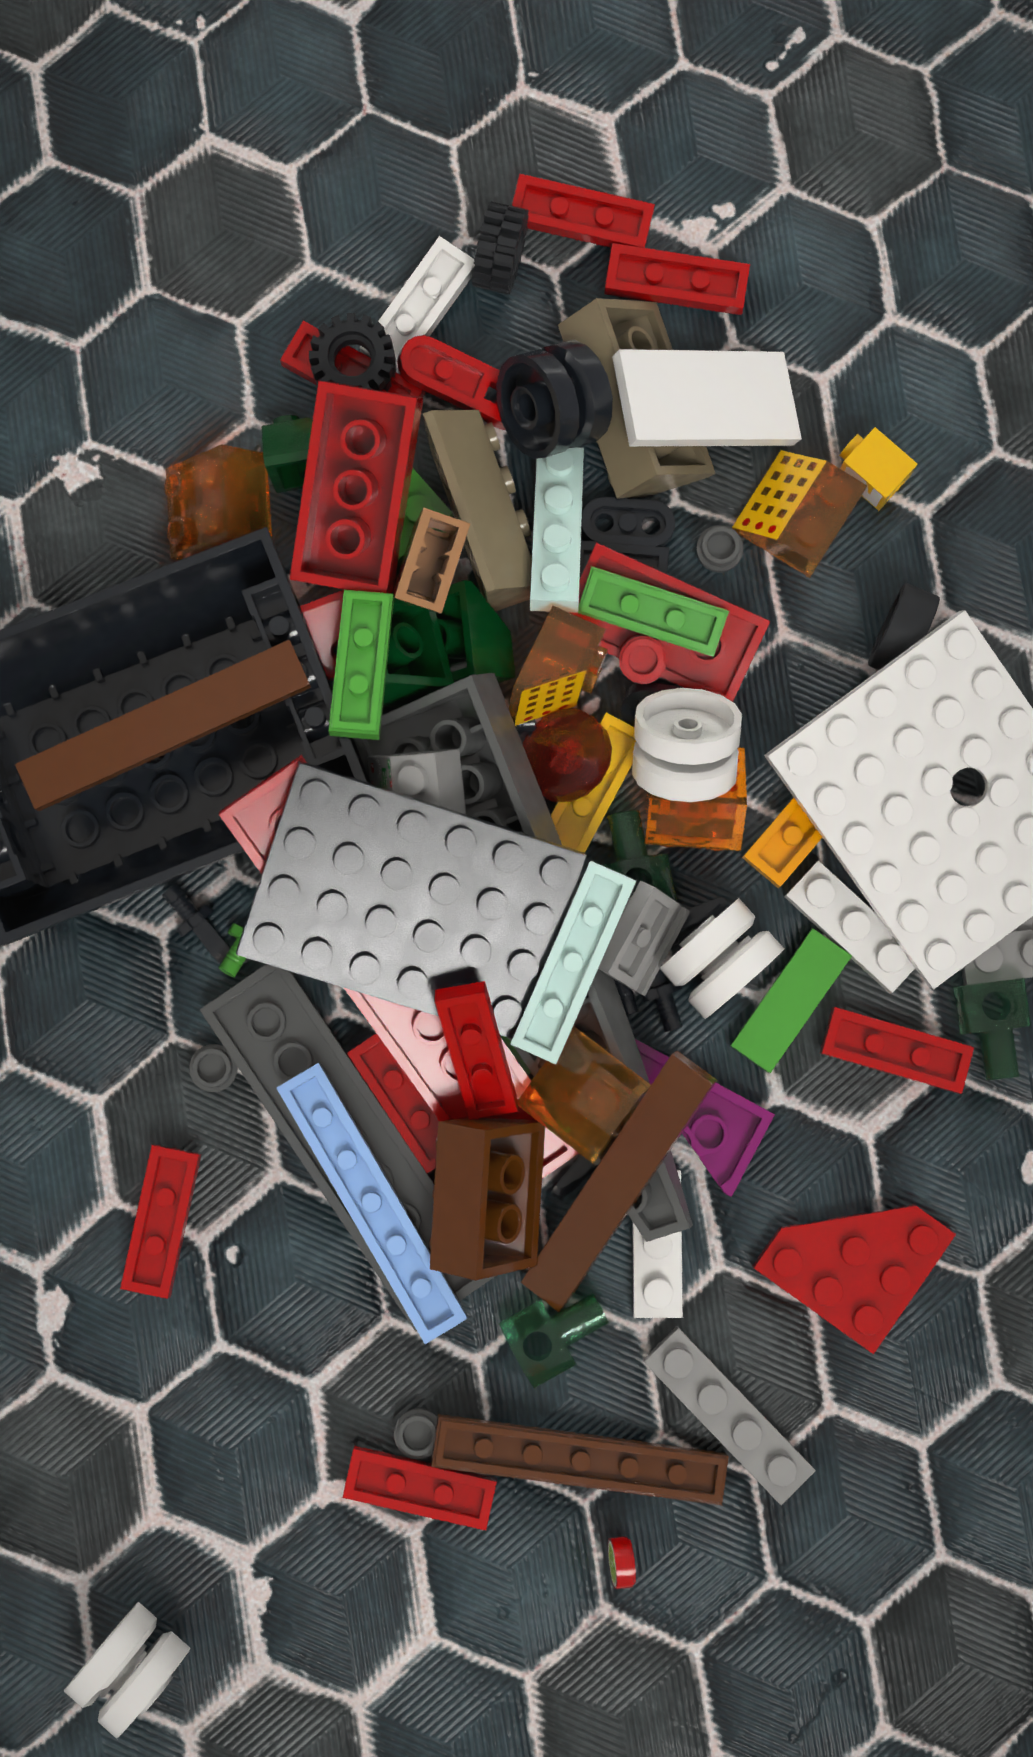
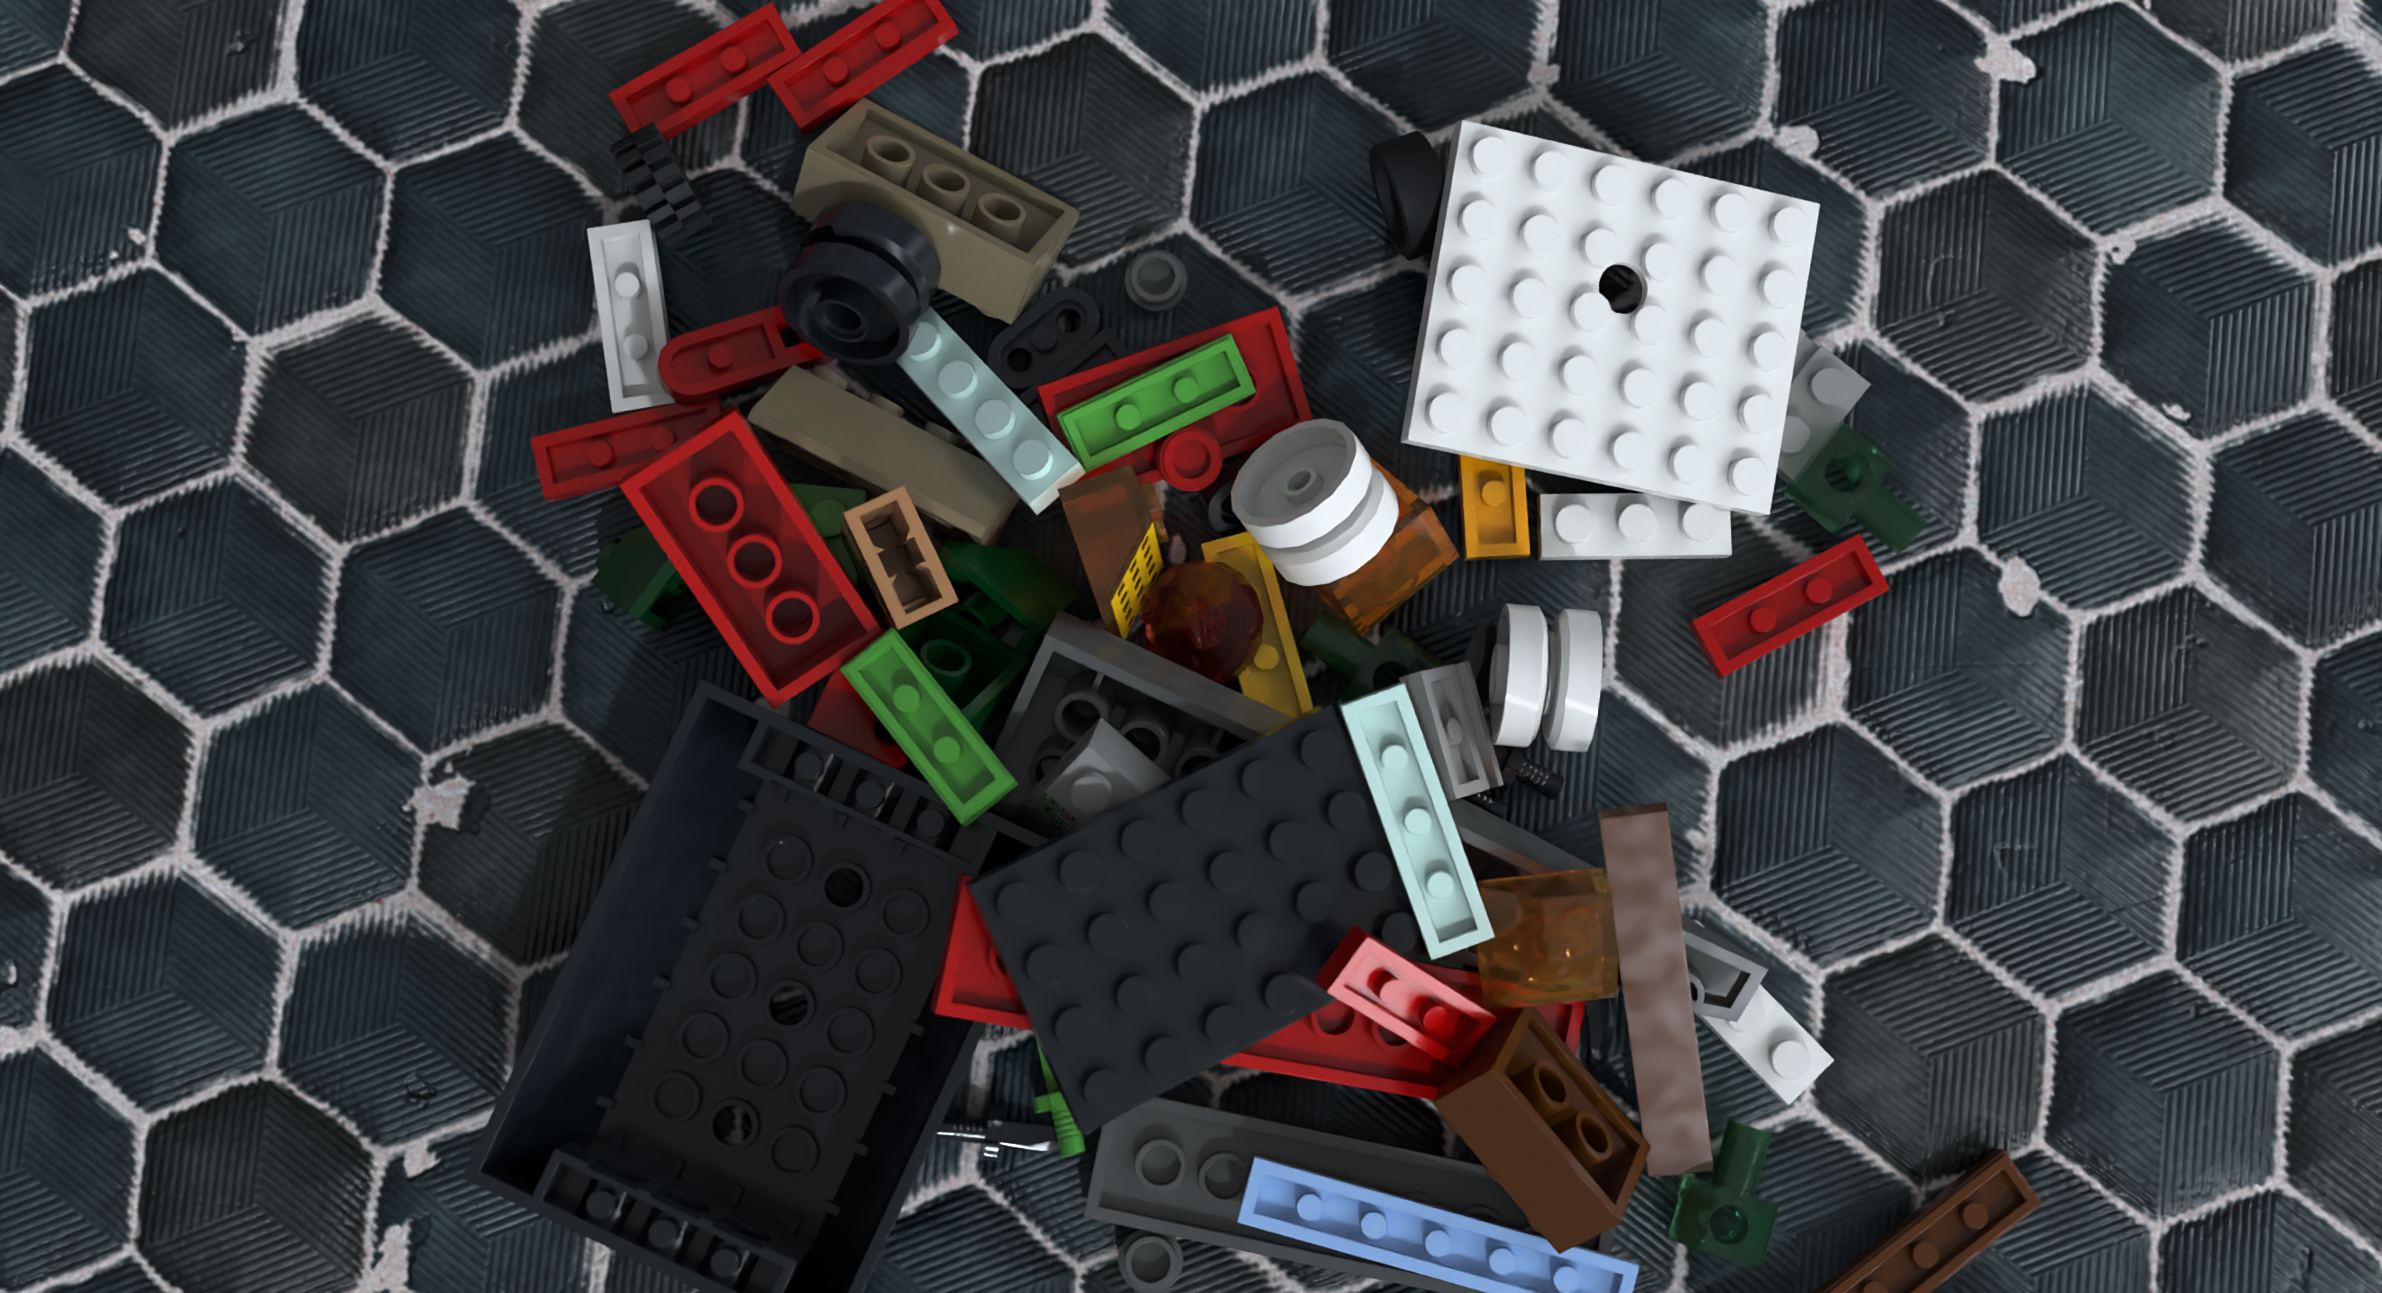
camera: 50 degrees left, 0 degrees up
reddish brown tile [15,640,312,811] -> none
clear orange slope [164,444,272,561] -> none
black tyre [309,313,396,392] -> none
red plate [347,1033,439,1174] -> none
white tile [612,349,802,447] -> none
magenta wing [635,1039,775,1197] -> none
light grey plate [643,1326,816,1505] -> none
bright green tile [729,928,852,1073] -> none
clear orange slope [732,450,867,578] -> none
red plate [752,1205,956,1354] -> none
yellow brick [837,427,918,511] -> none

